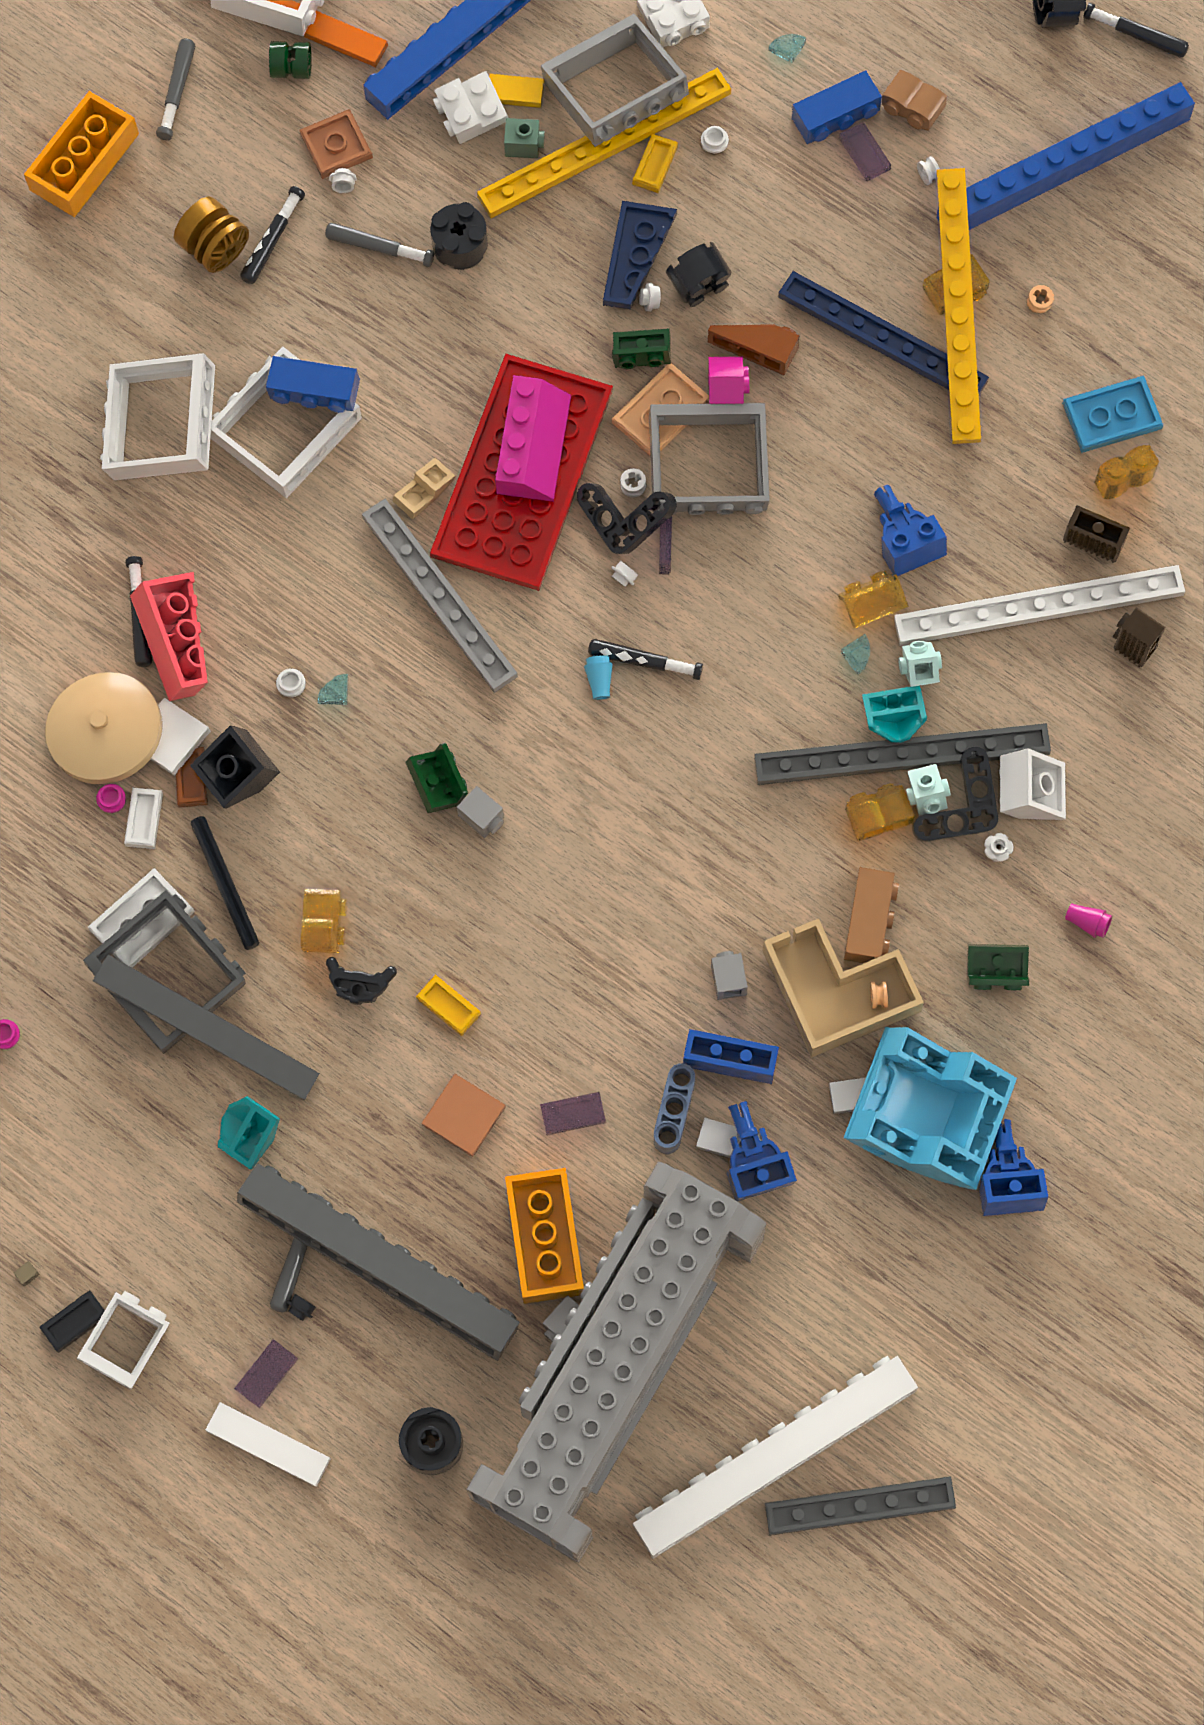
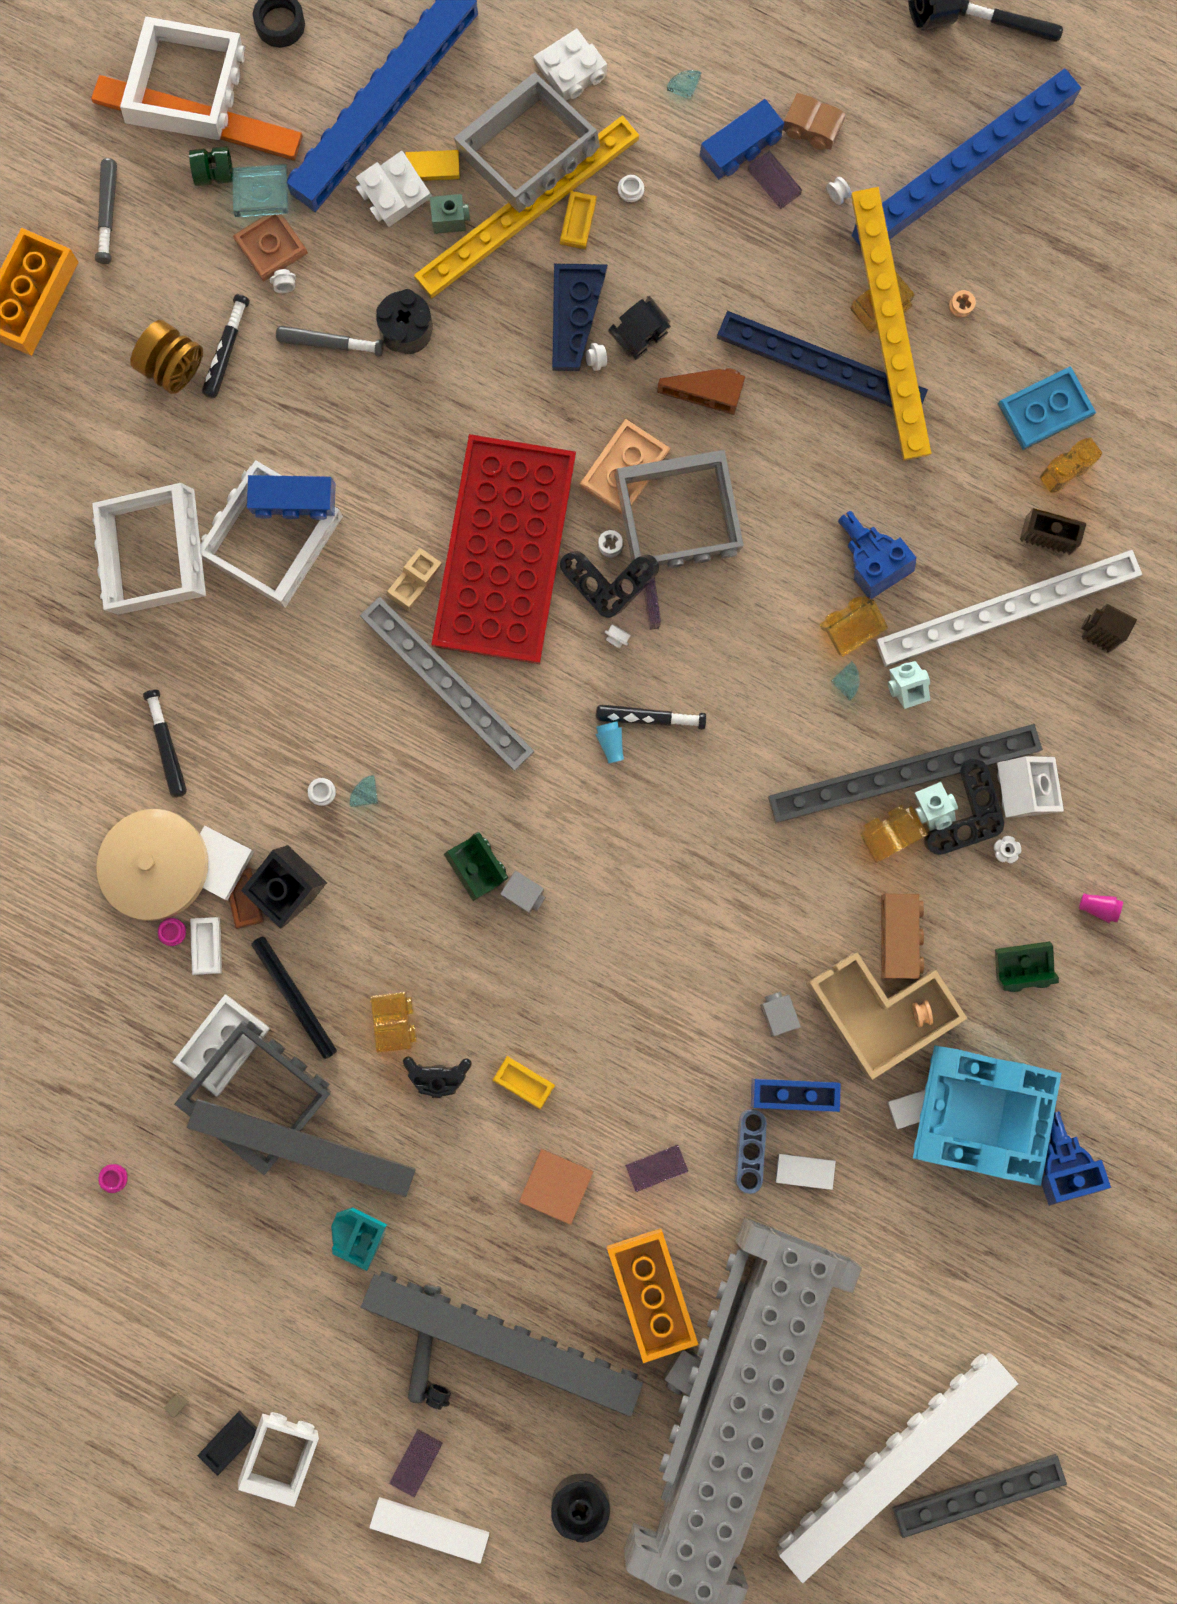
camera: 15 degrees left, 10 degrees up
coral wedge [130,572,208,701] -> none
dark pink slope [495,375,571,502] -> none
dark green bracket [612,328,671,369] -> none
dark pink brick [708,357,749,404] -> none
blue brick [726,1101,797,1202] -> none
teal slope [862,686,927,743] -> none
none -> clear light blue tile [233,164,288,217]

